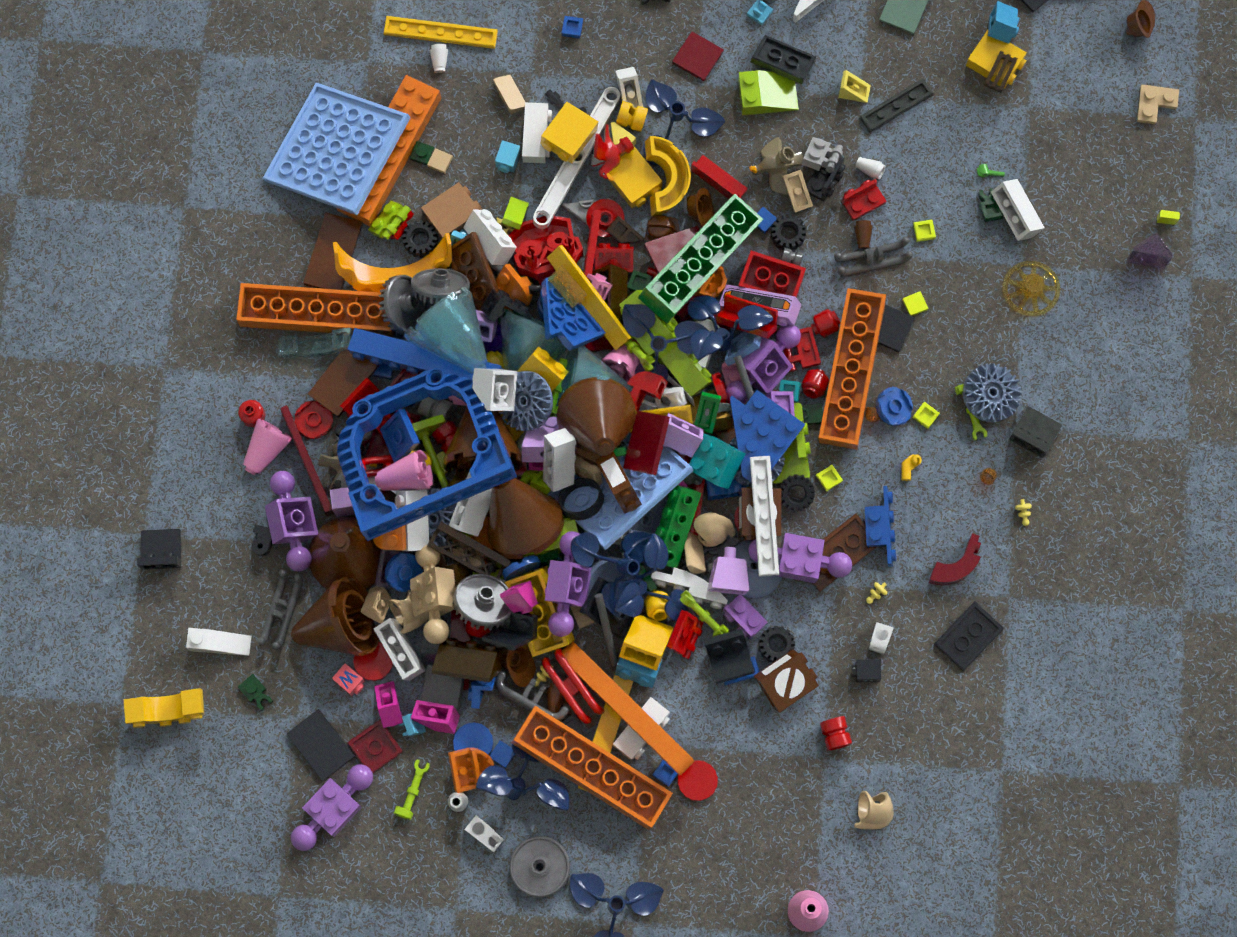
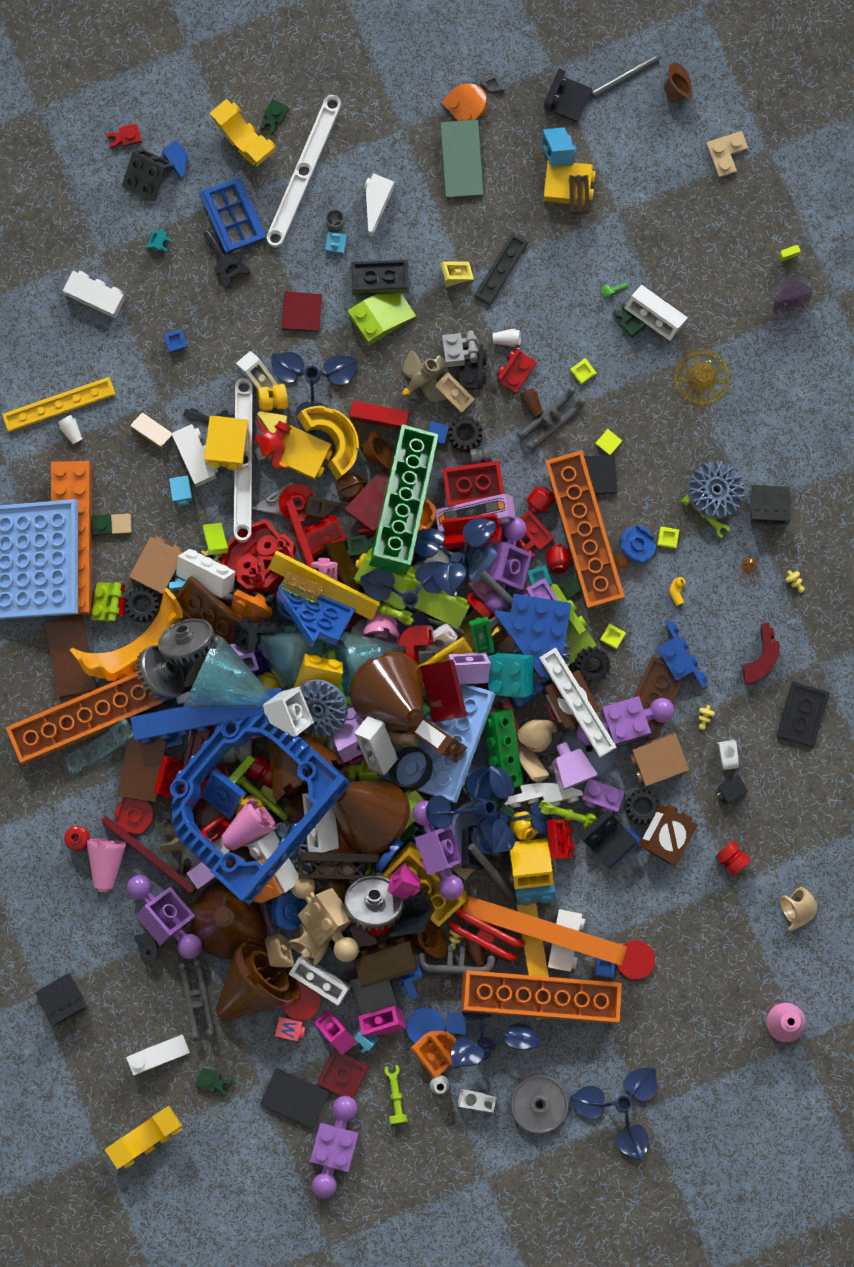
camera: 25 degrees left, 5 degrees up
none -> medium nougat brick [629,732,689,786]

